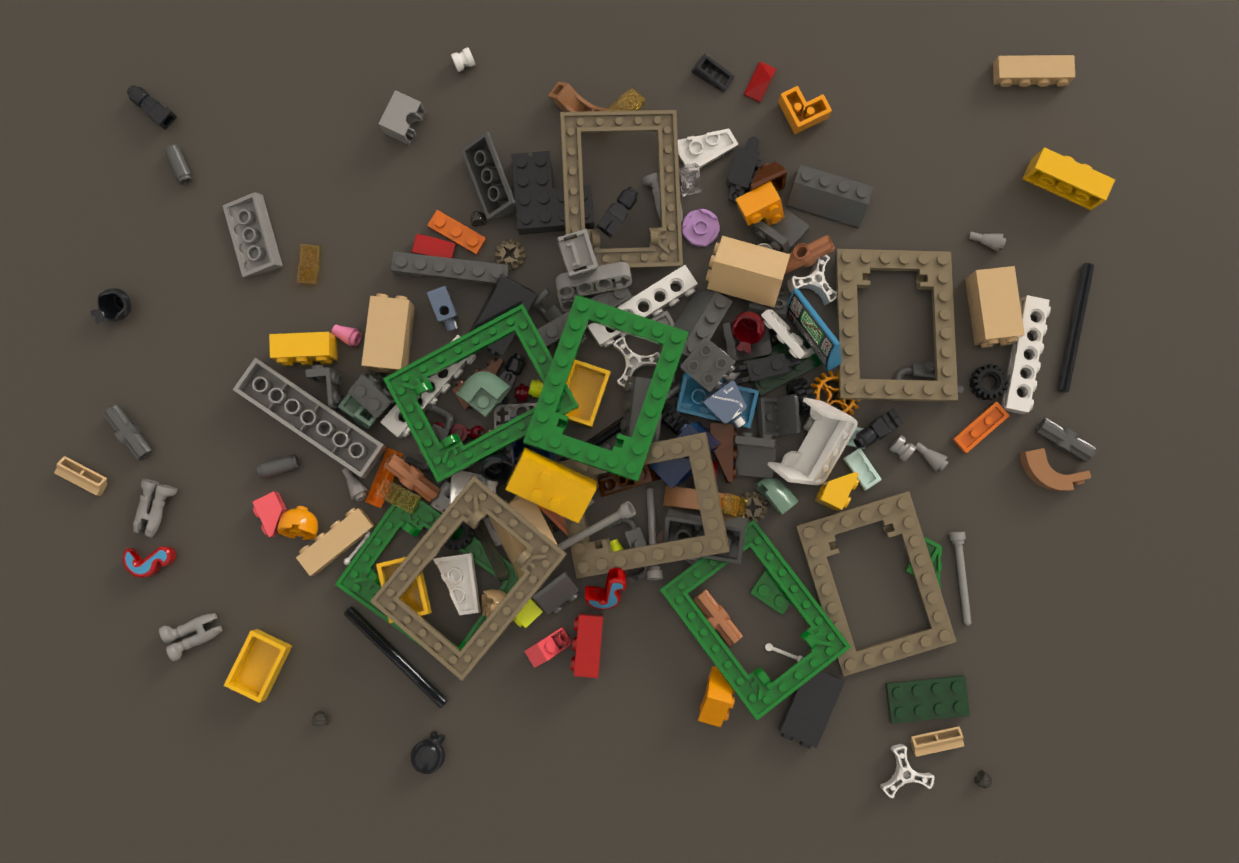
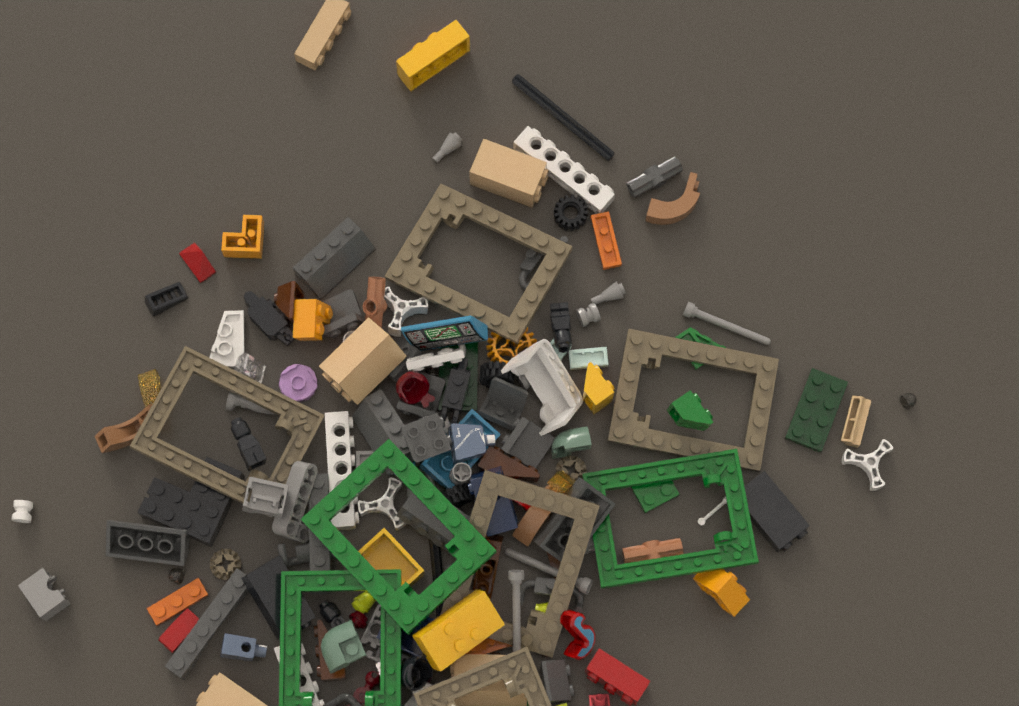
camera: 60 degrees left, 10 degrees down
none -> light grey wheel [449,462,472,485]
none -> green slope [666,390,713,431]

